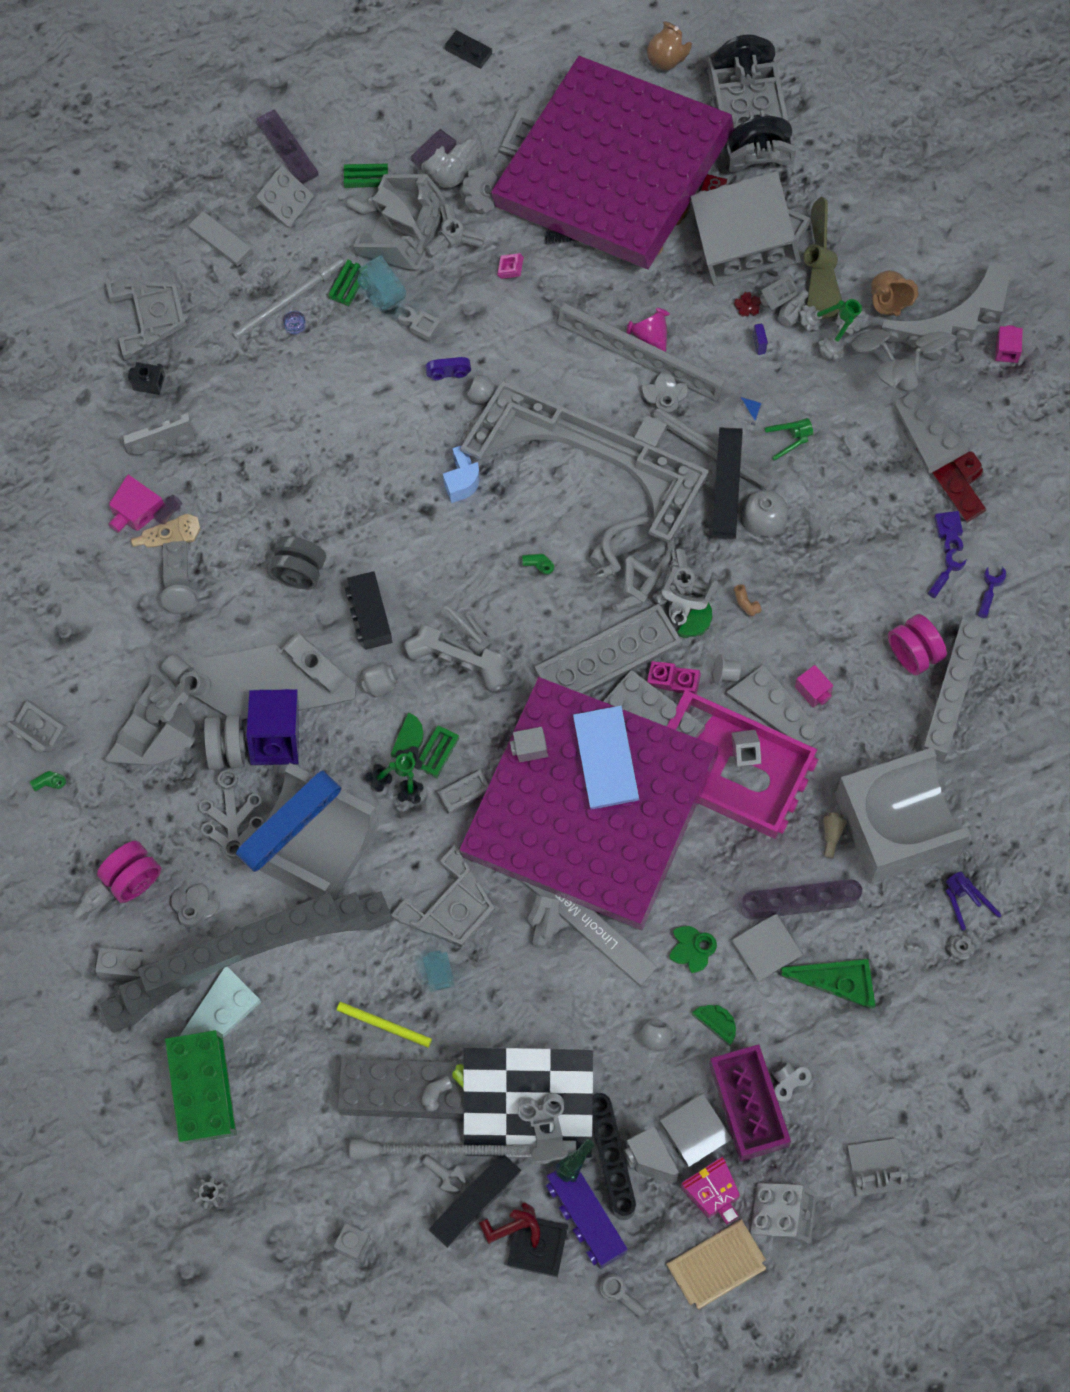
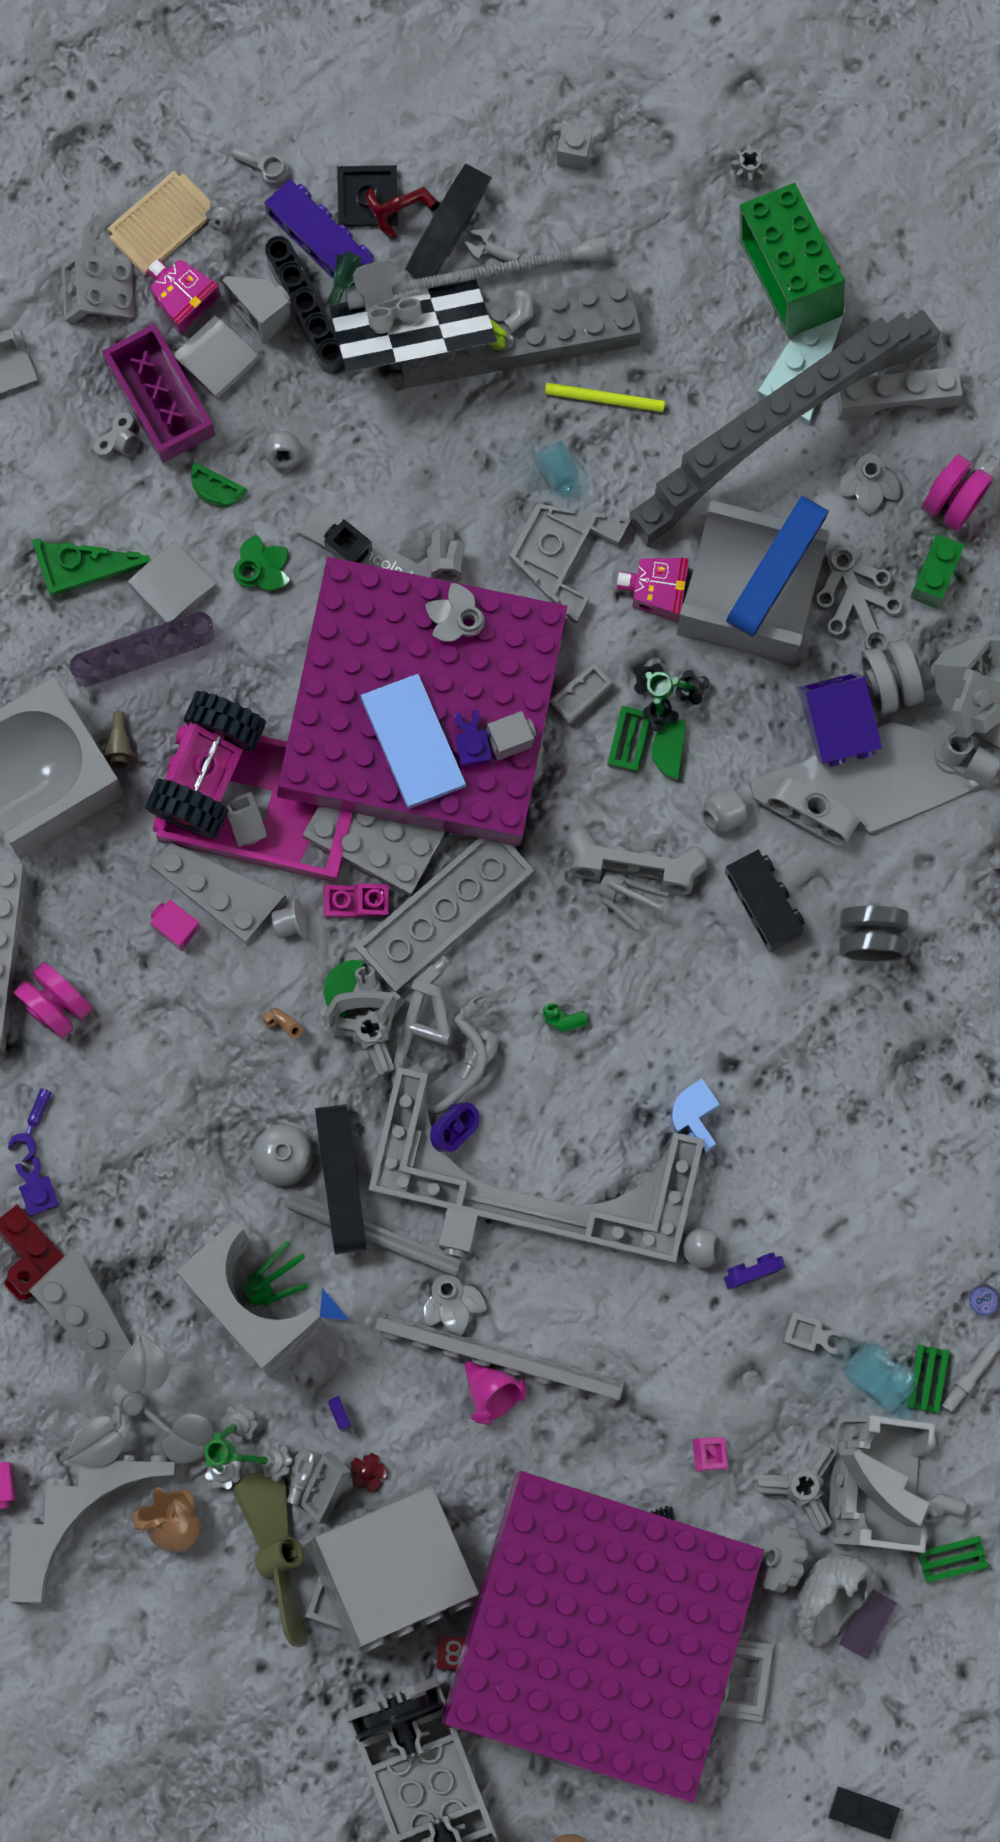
camera: 165 degrees right, 10 degrees up
none -> black plate [145,690,267,839]
none -> light grey piece [176,1220,326,1378]
none -> light grey plant [205,198,241,234]
none -> black brick [324,519,373,563]
none -> light grey plate [425,583,484,642]
none -> dark purple plate [430,1102,479,1152]
none -> dark purple plate [454,710,492,768]
none -> dark pink torso [617,558,689,622]
none -> green brick [910,534,965,609]

